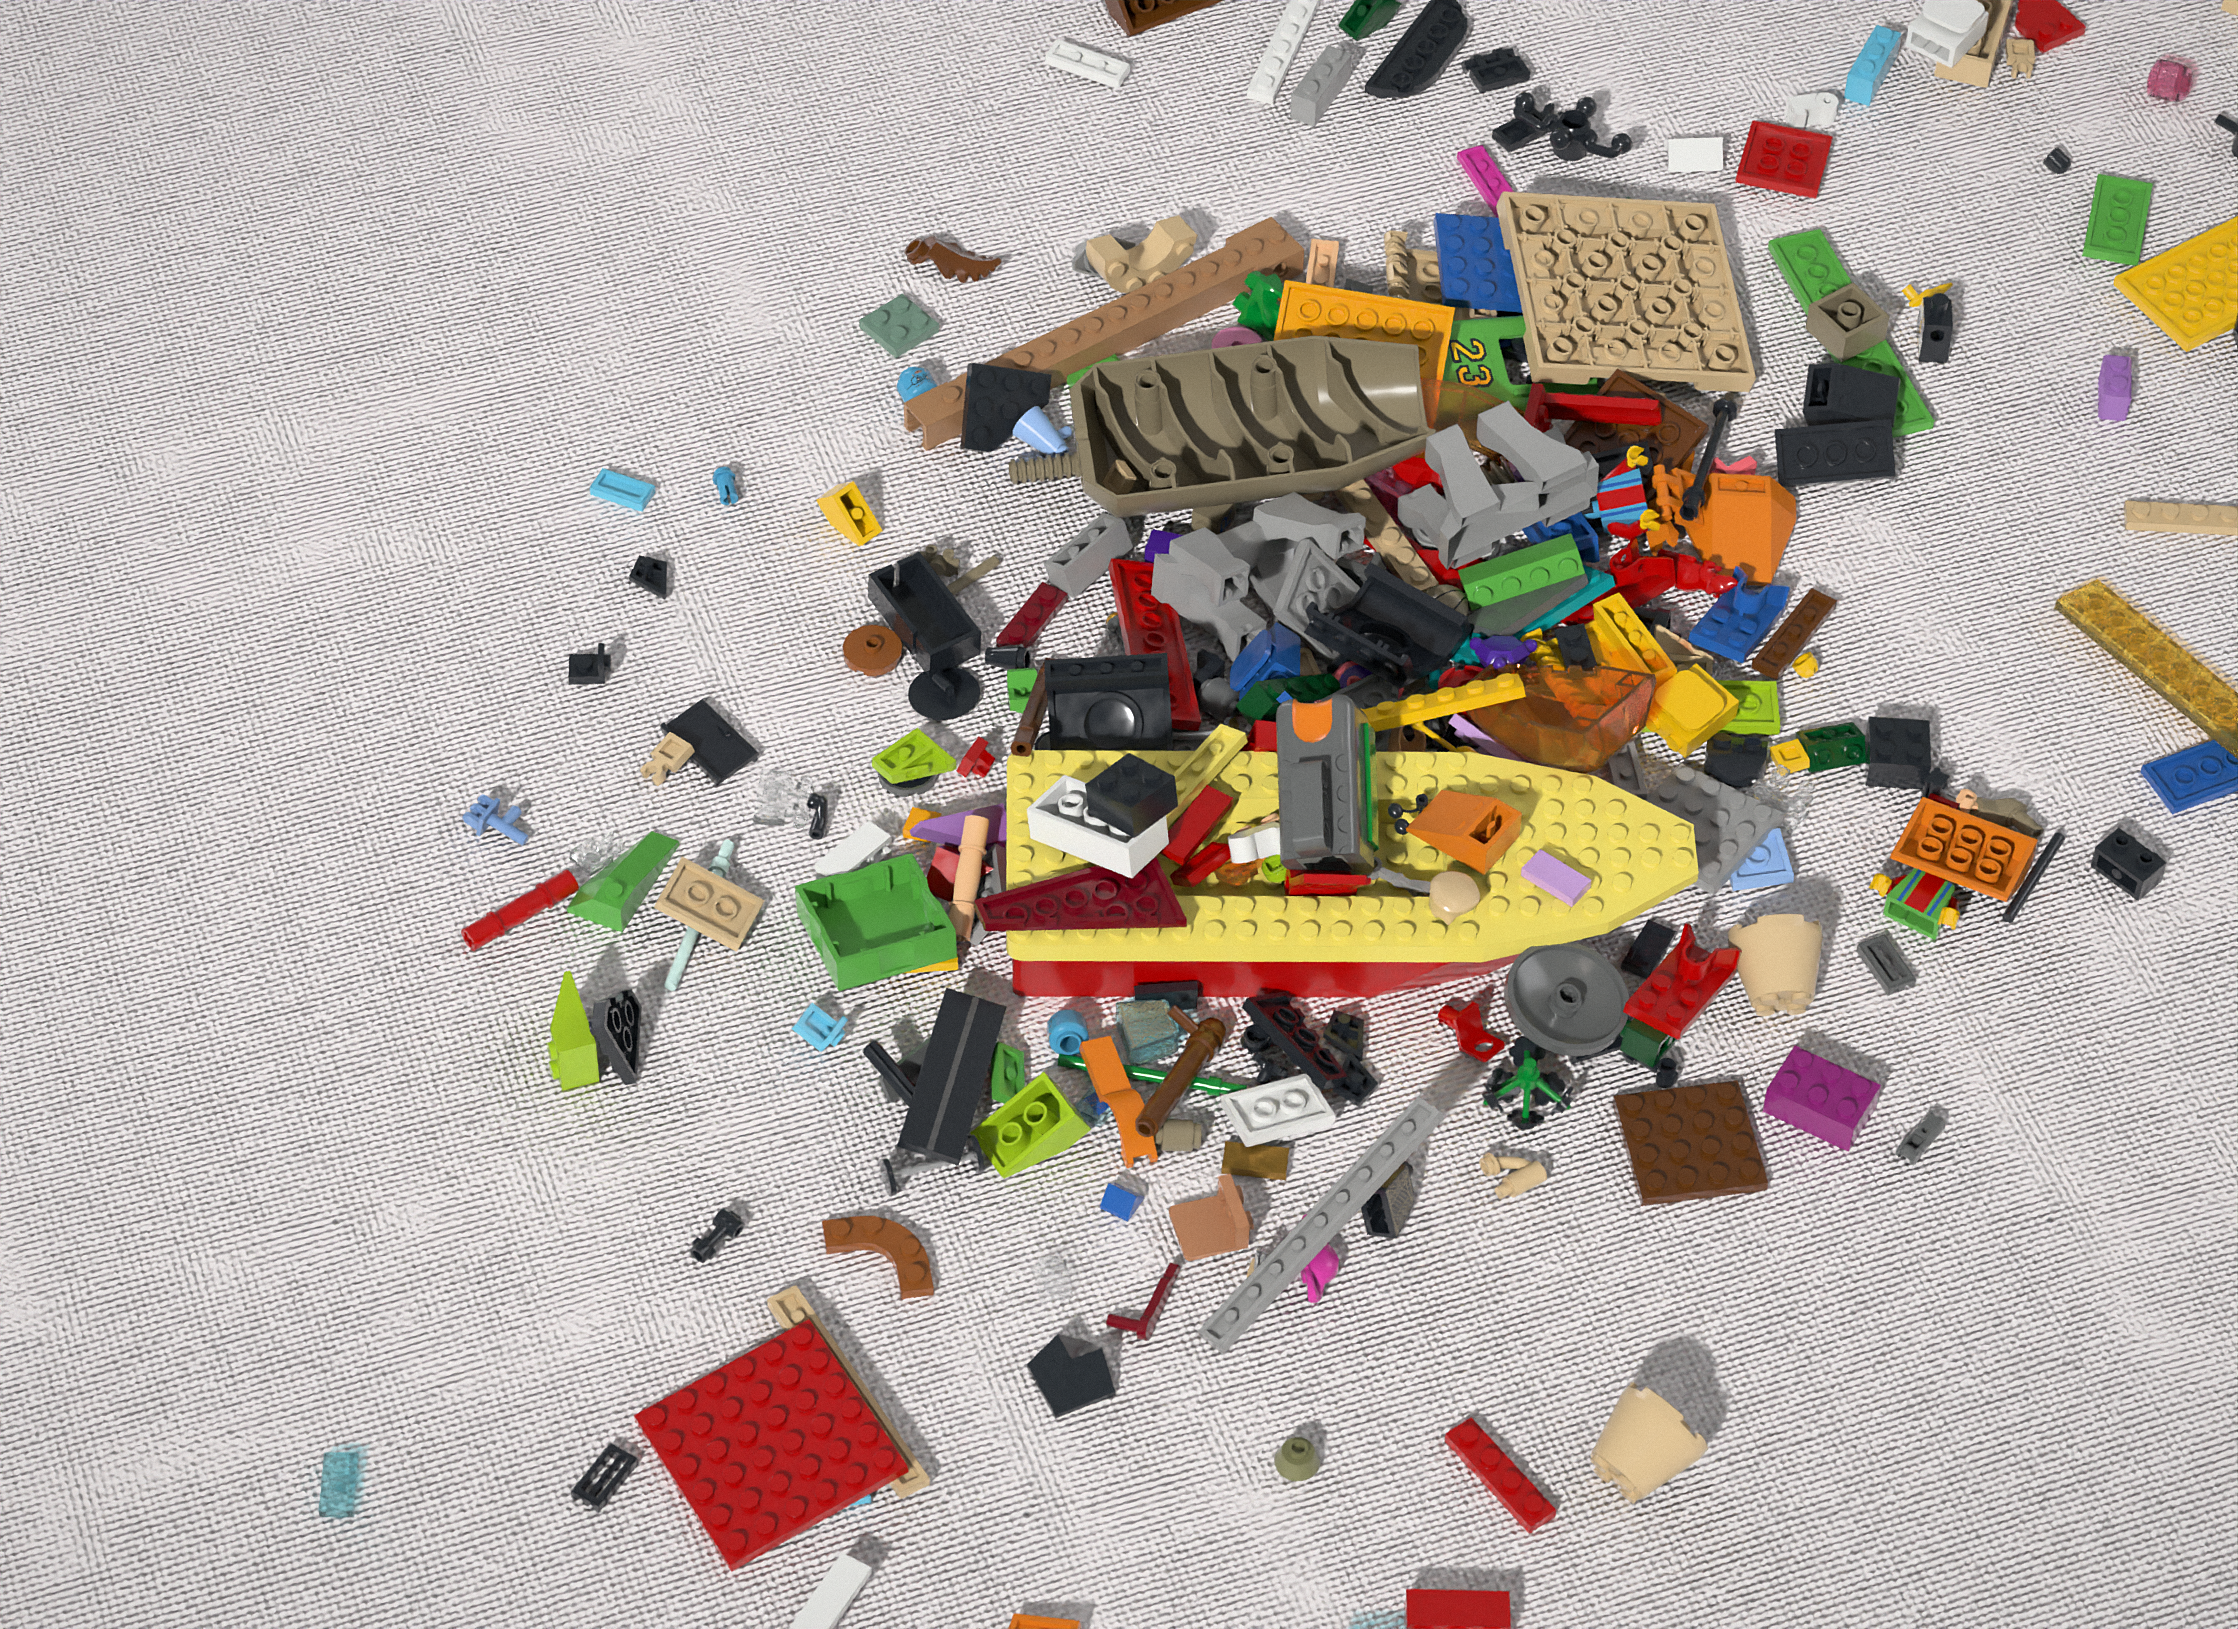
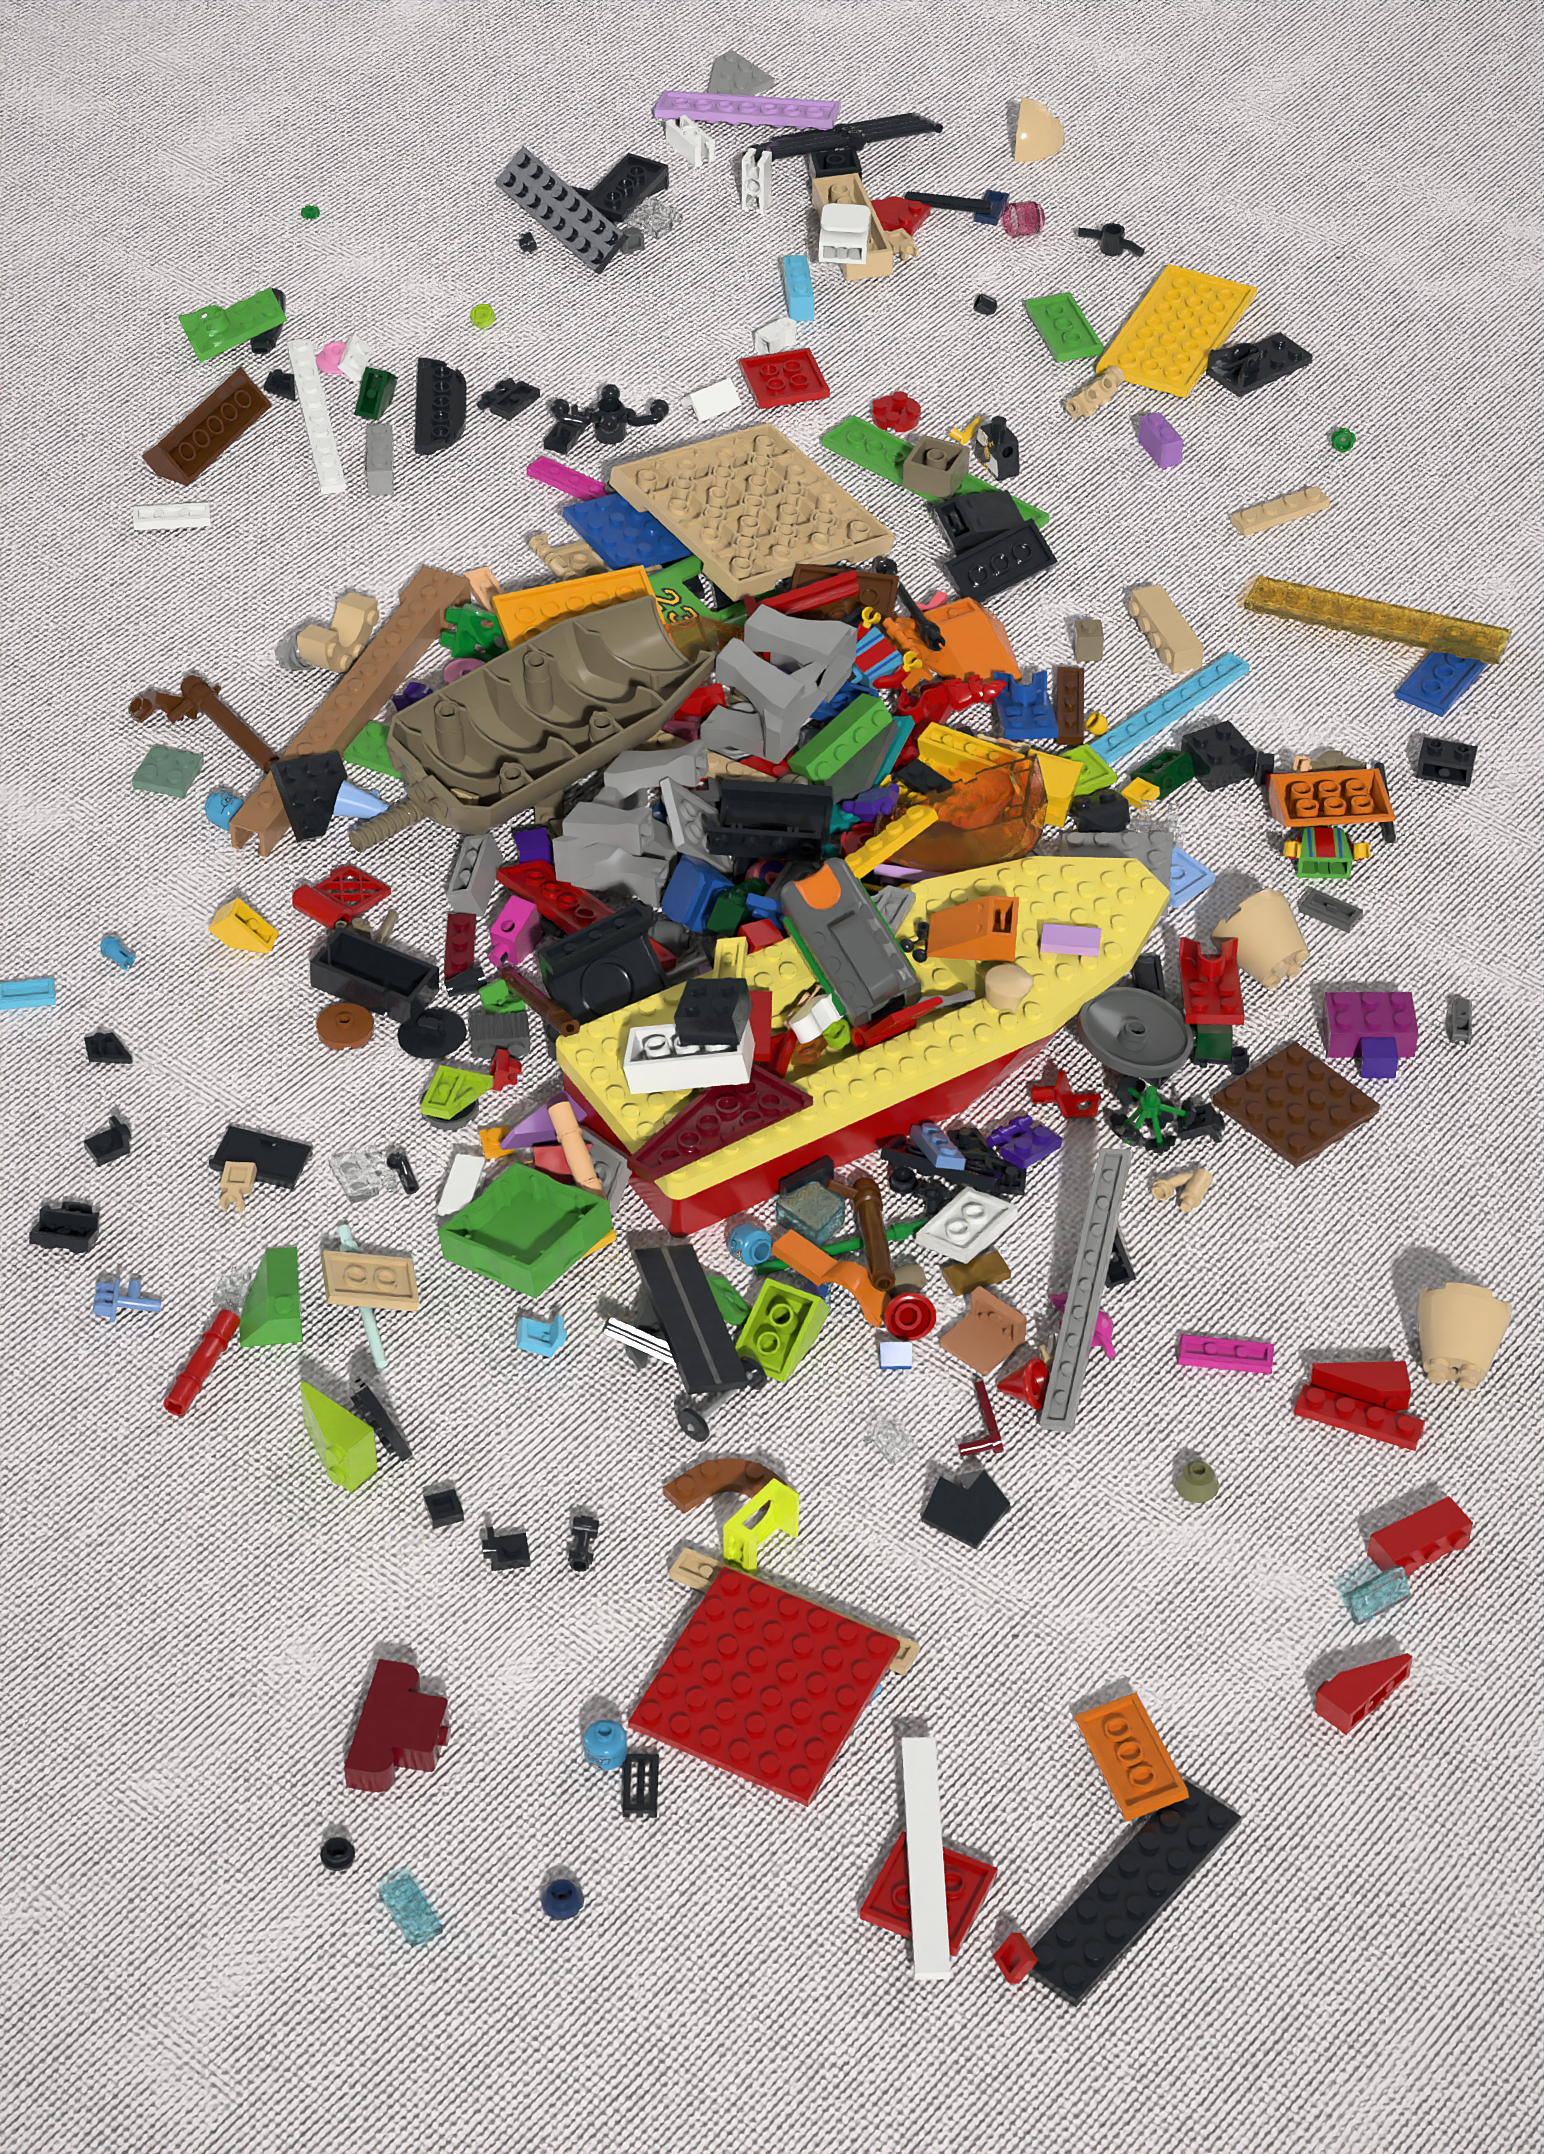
camera: 30 degrees left, 5 degrees down
none -> black slope [29,1202,100,1253]
none -> reddish brown cylinder [166,675,280,774]
none -> red piece [292,864,391,930]
none -> black plate [320,1837,355,1871]
none -> dark red brick [344,1659,451,1792]
none -> dark purple piece [392,682,433,712]
none -> black plate [424,1489,464,1529]
none -> dark grey brick [470,1012,531,1059]
none -> black bracket [481,1526,531,1571]
none -> dark pink torso [488,895,543,967]
none -> dark blue plate [540,1879,584,1920]
none -> dark azure head [583,1719,628,1771]
none -> neon yellow panel [723,1478,799,1576]
none -> light grey wing [870,885,916,936]
none -> red plate [872,391,921,432]
none -> red hat [884,1292,937,1341]
none -> black axle [904,191,993,214]
none -> medium blue plate [910,1123,966,1170]
none -> dark blue tile [974,190,1010,226]
none -> dark purple plate [986,1114,1063,1170]
none -> red hat [997,1357,1050,1410]
none -> tan brick [1063,365,1125,419]
none -> dark tan brick [1073,619,1104,662]
none -> medium azure tile [1089,652,1250,765]
none -> tan brick [1128,584,1204,673]
none -> black bracket [1178,1103,1225,1143]
none -> dark pink tile [1178,1334,1274,1374]
none -> red slope [1309,1361,1411,1411]
none -> dark purple panel [1360,1037,1399,1078]

